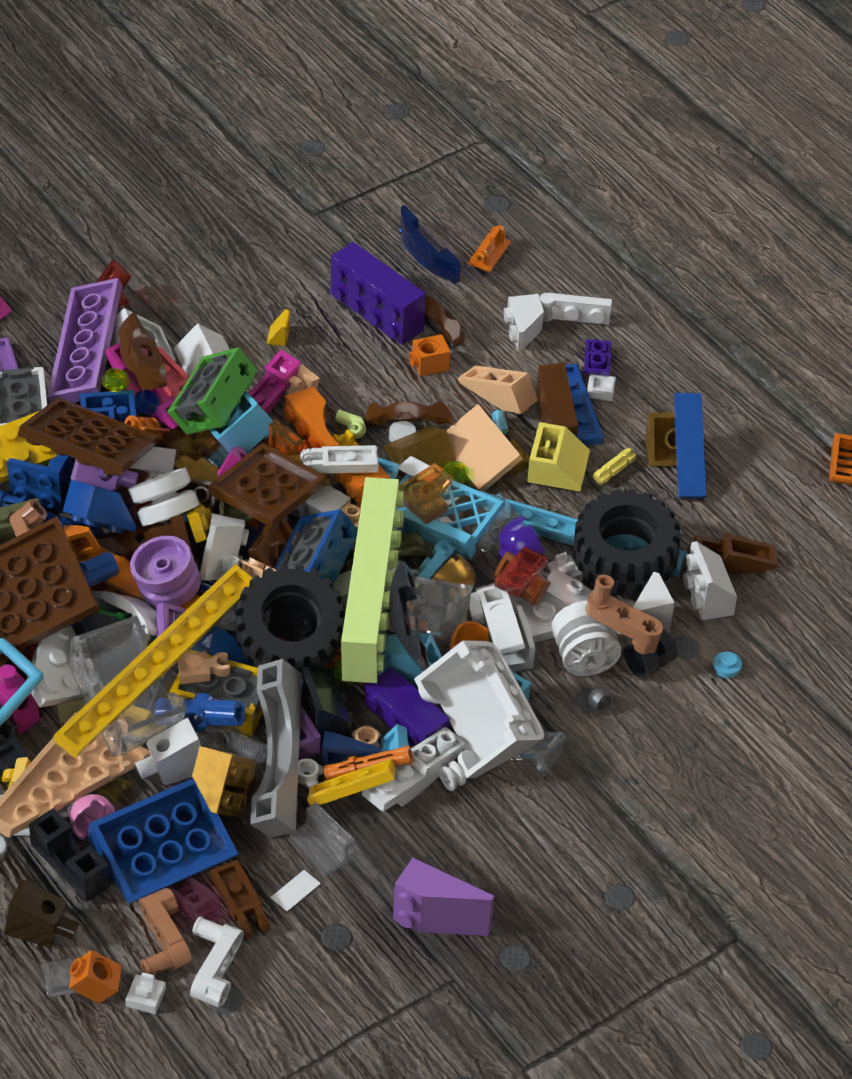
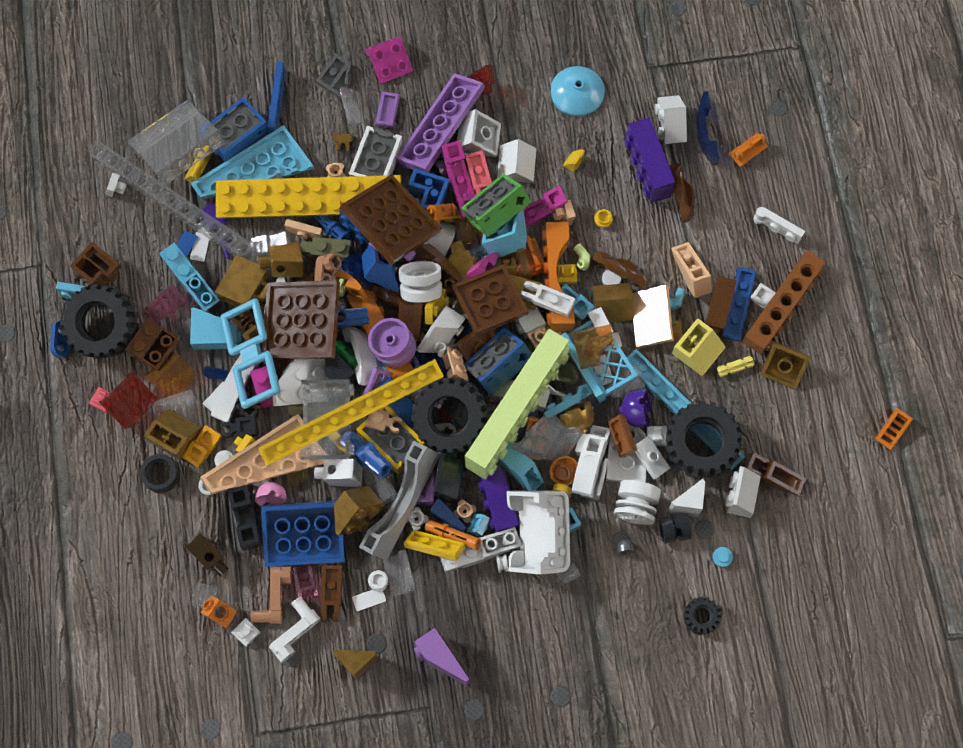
camera: 30 degrees right, 25 degrees up
clear neon green plate [102,368,129,392] -> none
reddish brown piece [117,312,167,390] -> none
clear blue plate [134,389,160,415] -> none
black slope [390,561,429,672] -> none
orange brick [409,334,451,376] -> none
clear neon green plate [442,461,469,484] -> none
clear red plate [495,547,548,598] -> none
white slope [504,294,544,351] -> none
dark purple slope [583,339,612,376] -> none
nougat beam [585,575,663,654] -> none
blue tile [674,393,706,499] -> none
none -> pearl gold slope [334,650,378,680]
none -> white tile [368,570,389,592]
none -> medium azure dish [551,66,605,117]
none -> yellow plate [594,209,613,228]
none -> white brick [655,95,687,144]
none -> black tyre [683,597,721,635]
none -> dark orange brick [742,250,825,355]

